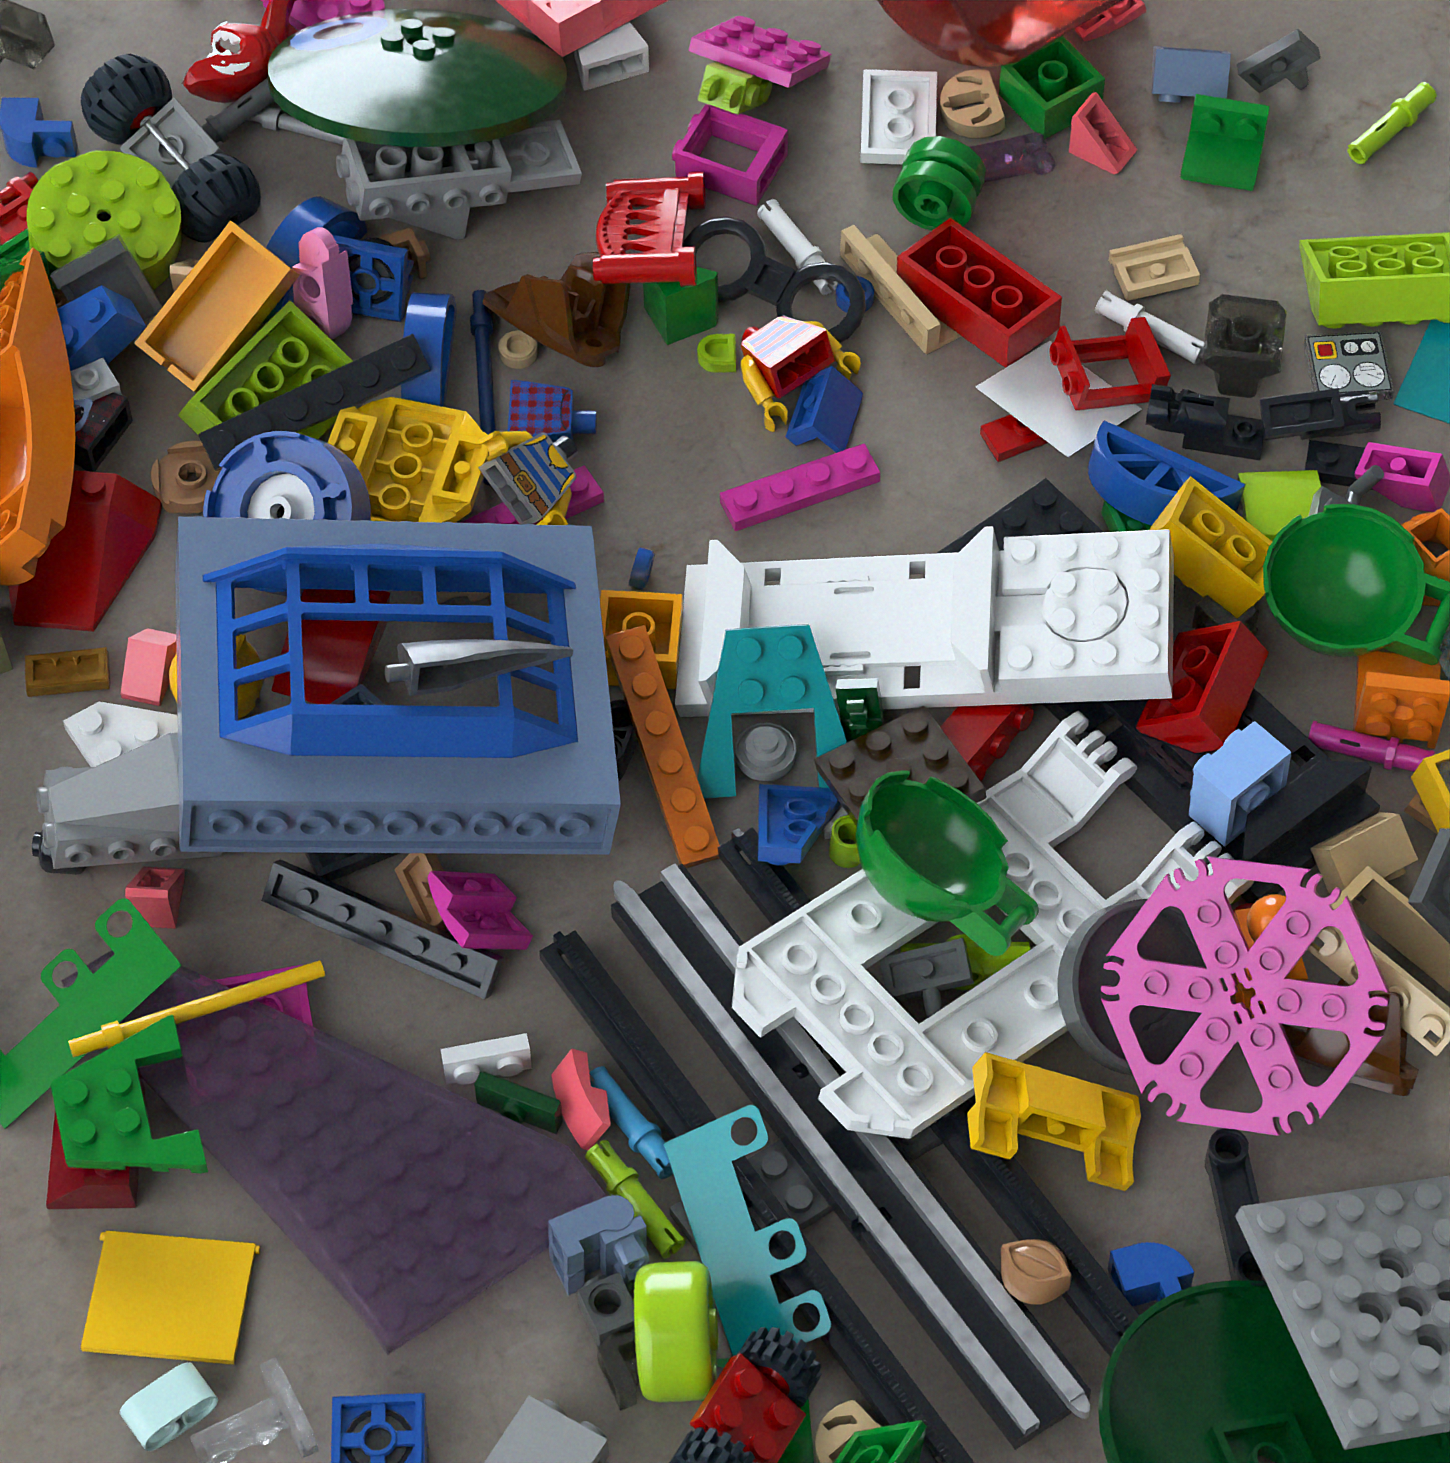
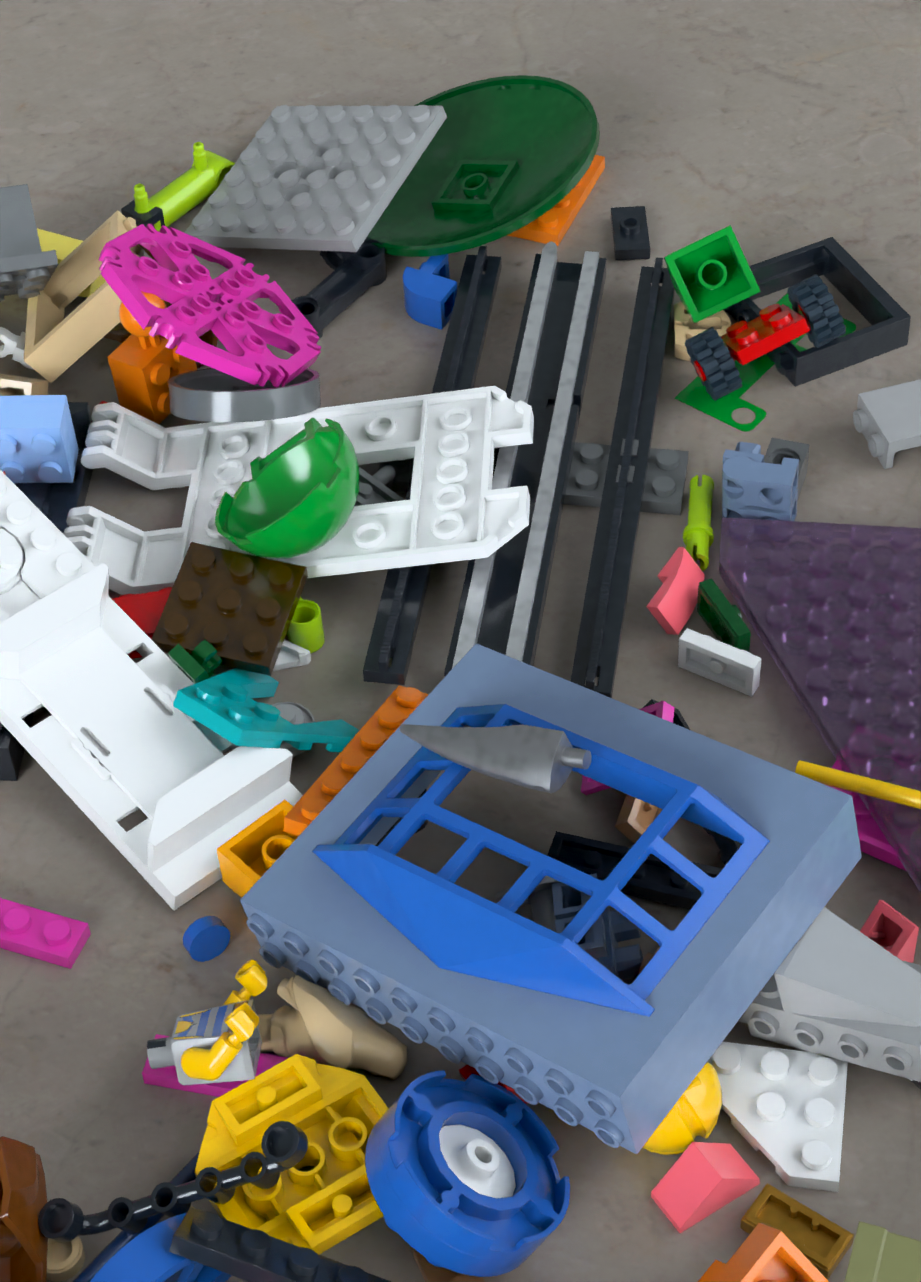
camera: 135 degrees left, 10 degrees down
blue torso [508,380,597,443] -> none
dark azure pin [589,1066,673,1179] -> none
clear smoke bracket [597,1330,640,1411] -> none
lime wheel [634,1261,719,1403] -> none
teal piece [664,1105,831,1356] -> none
blue wing [758,784,840,865] -> none
yellow bracket [967,1052,1141,1191] -> none
medium nougat hat [1001,1239,1072,1305] -> none
none -> black bar [38,1121,308,1243]

